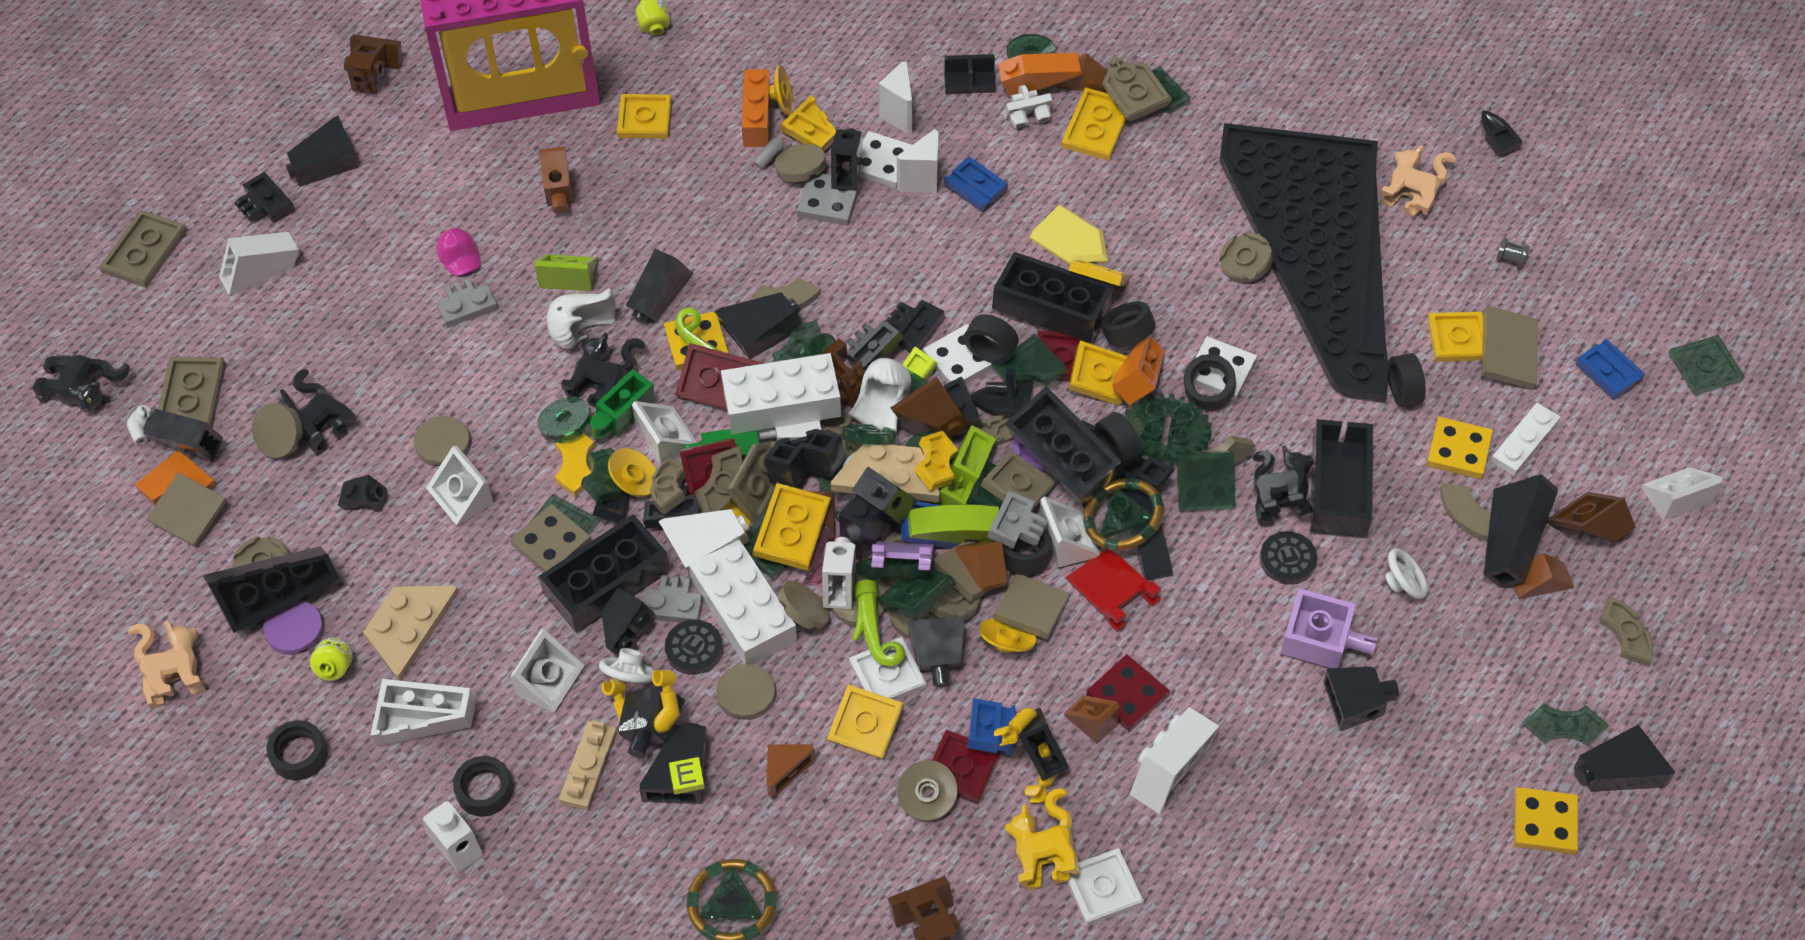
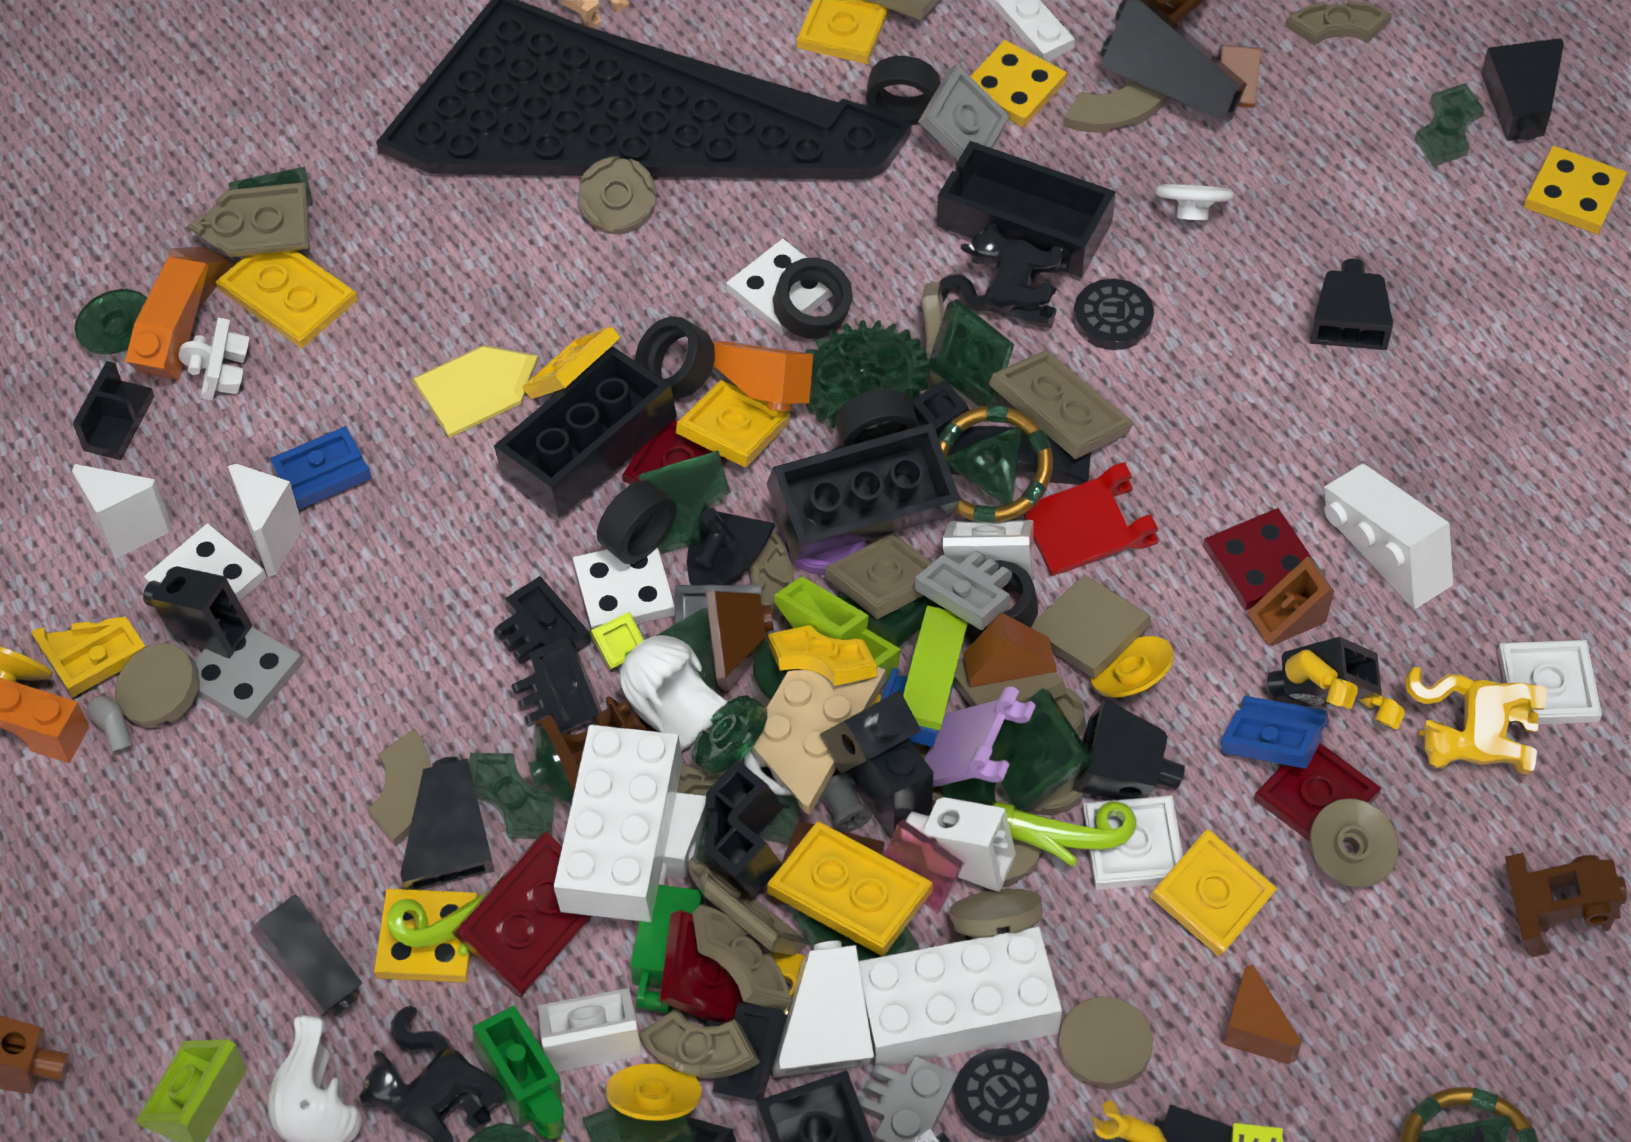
camera: 70 degrees left, 0 degrees up
lavender brick [1281,588,1378,668] -> none
none -> light grey tile [918,64,1010,160]
none -> dark tan tile [989,350,1133,459]

